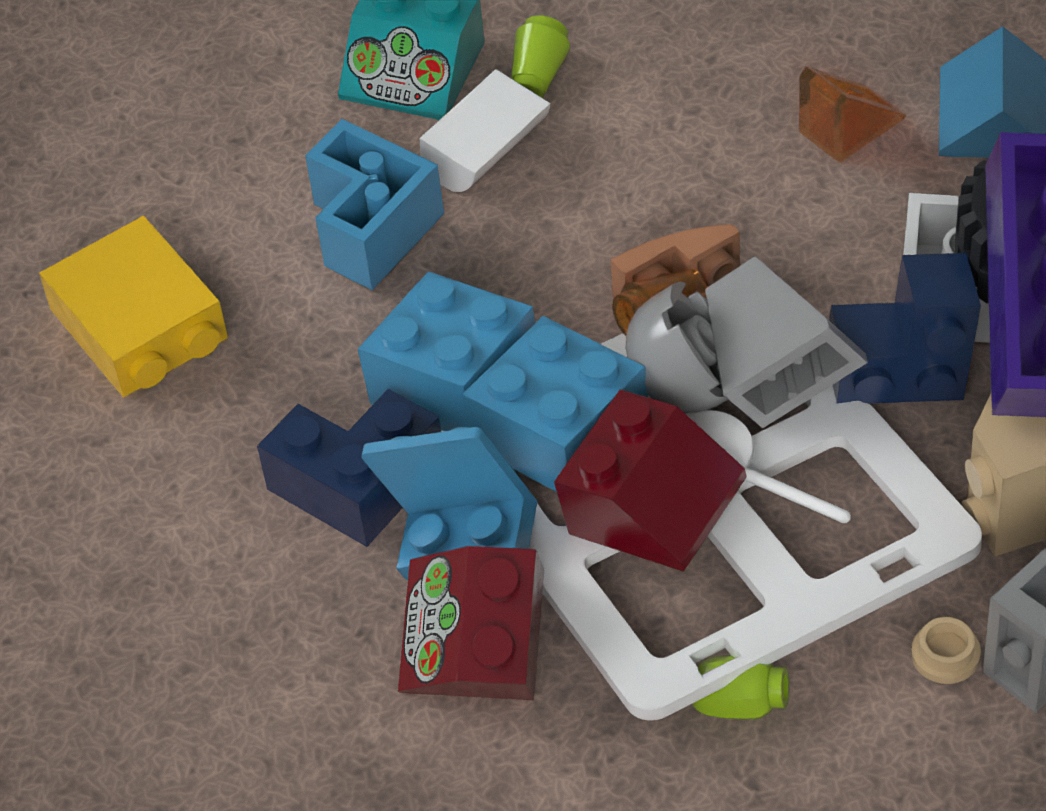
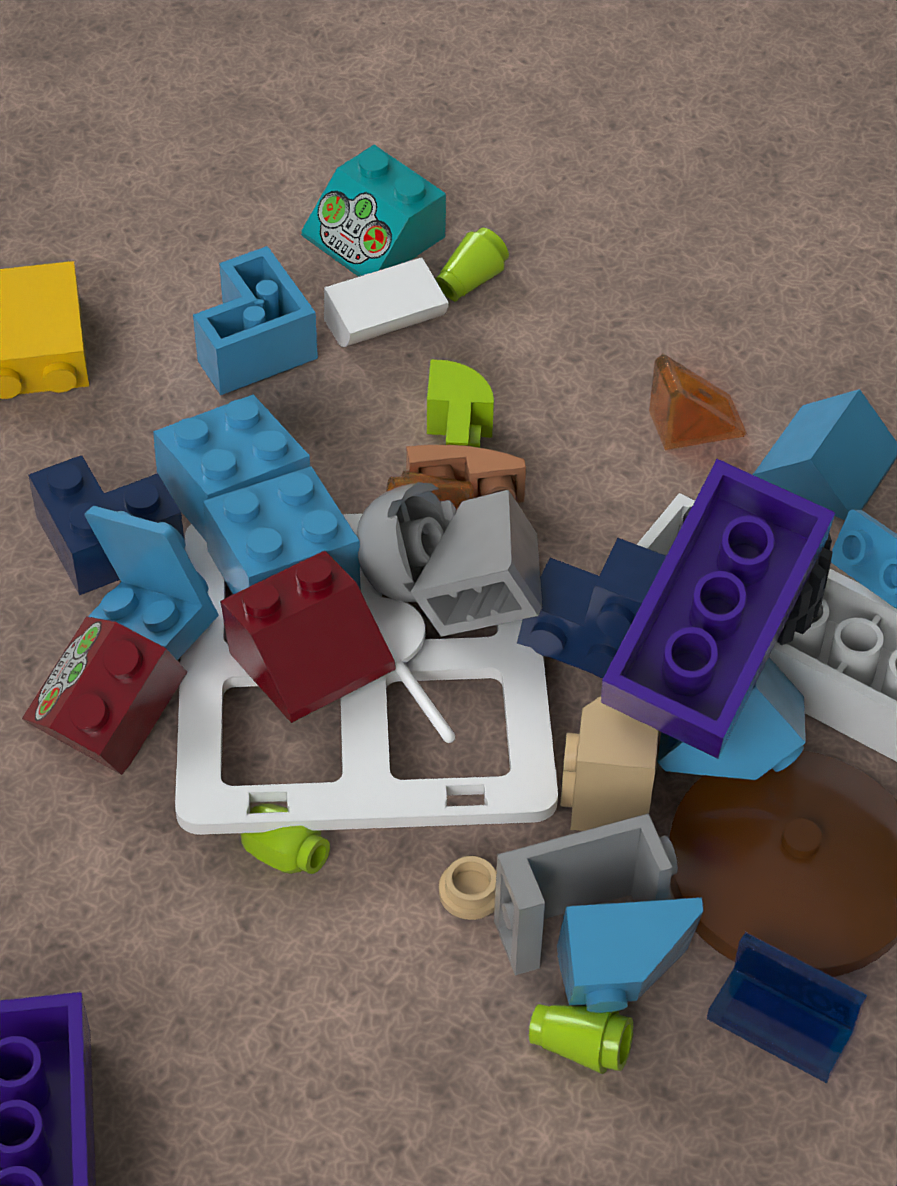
camera: 20 degrees right, 0 degrees up
none -> lime brick [427,359,494,448]

